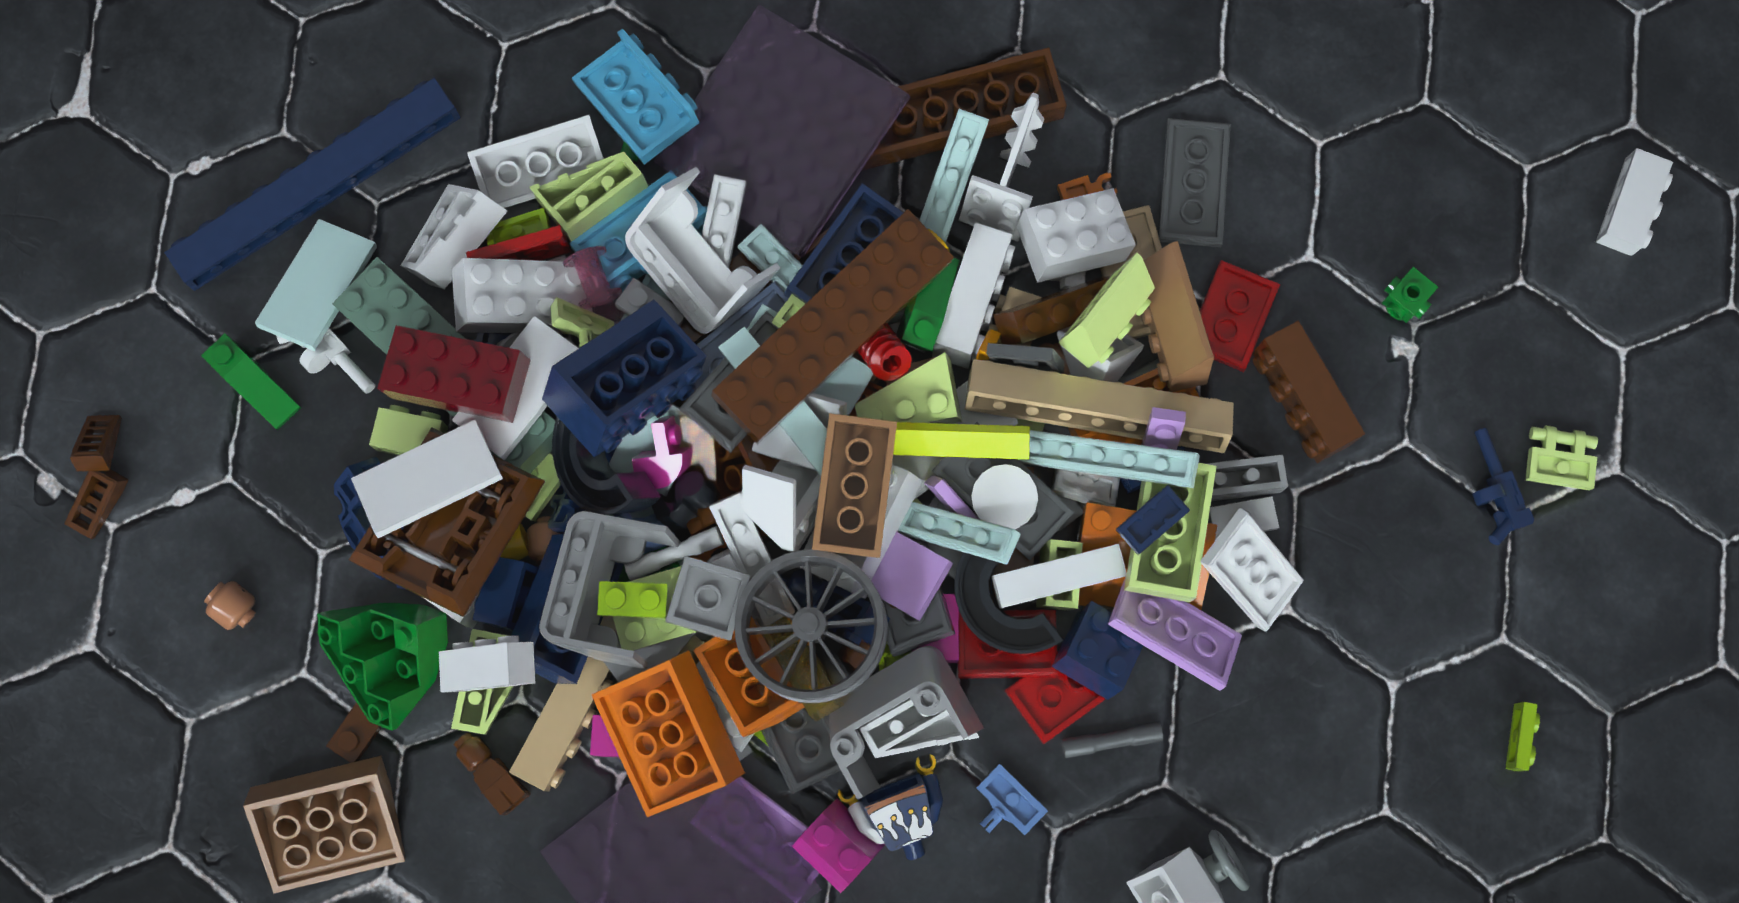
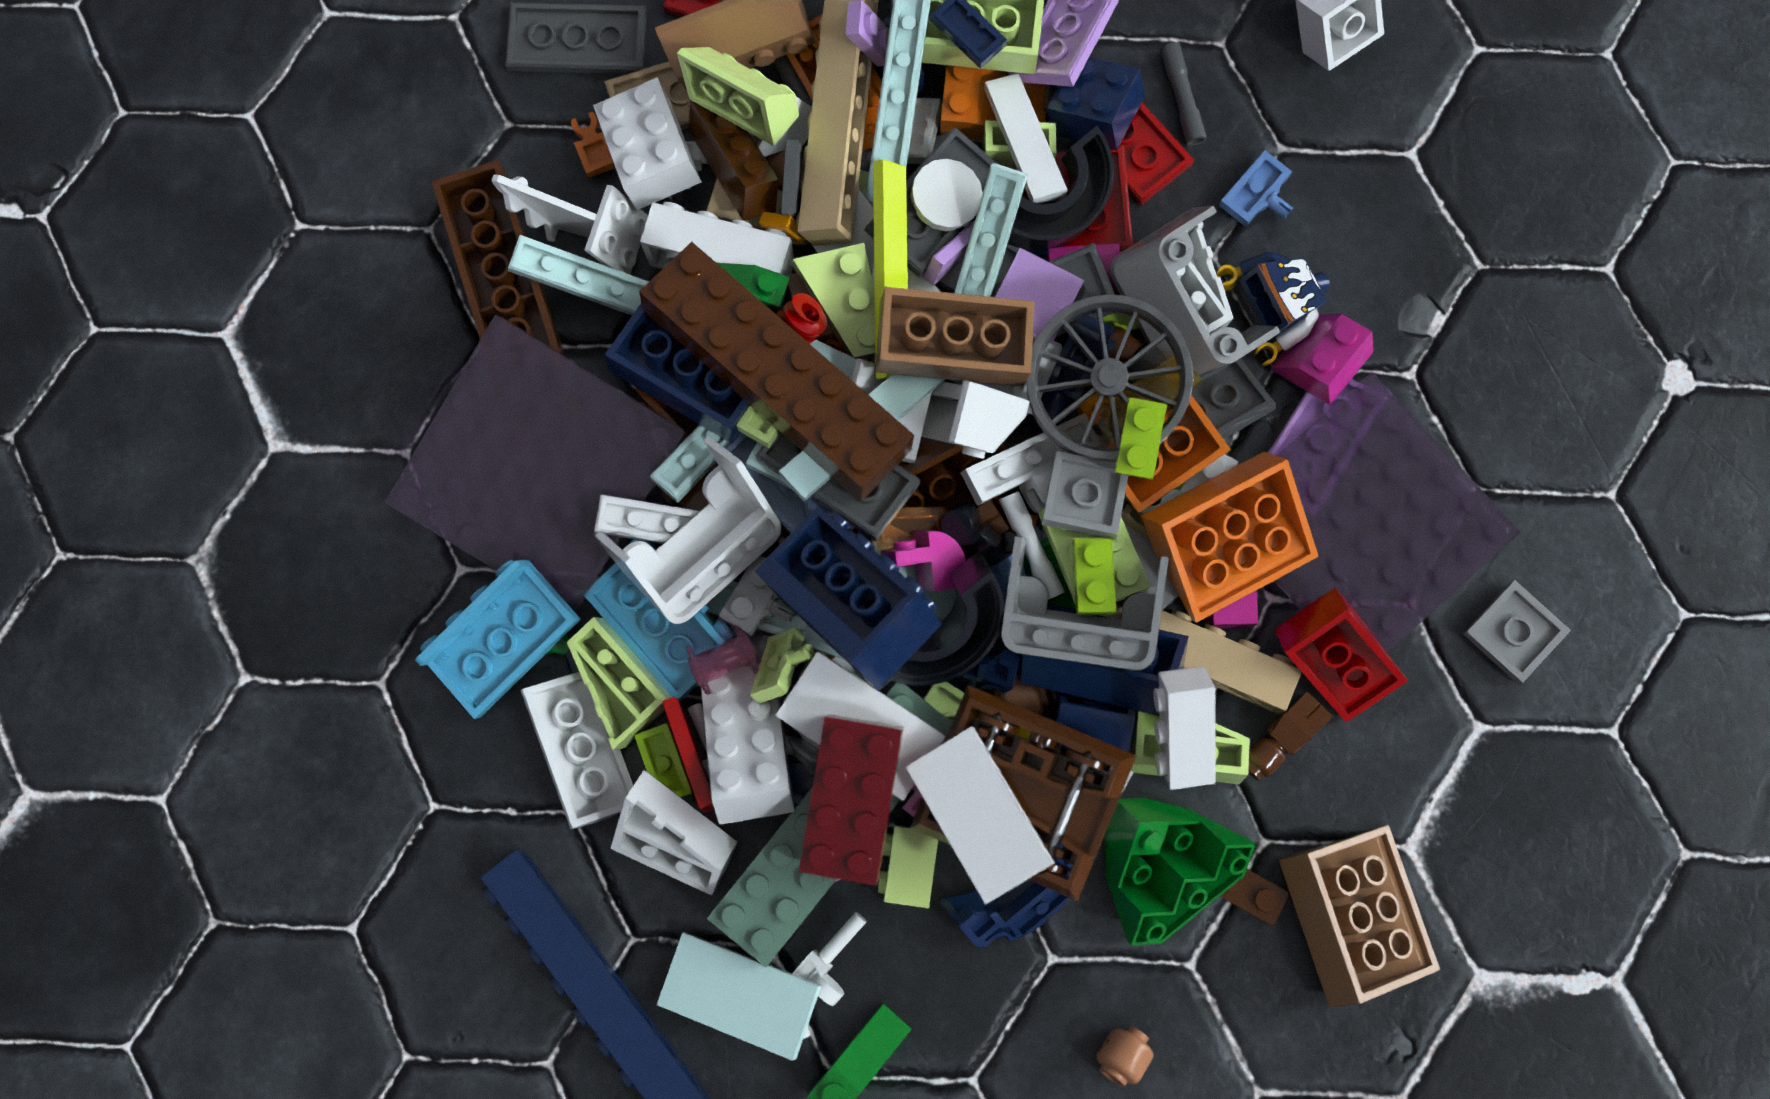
camera: 90 degrees left, 0 degrees up
none -> lime plate [1115,397,1167,480]
none -> red slope [1274,587,1408,723]

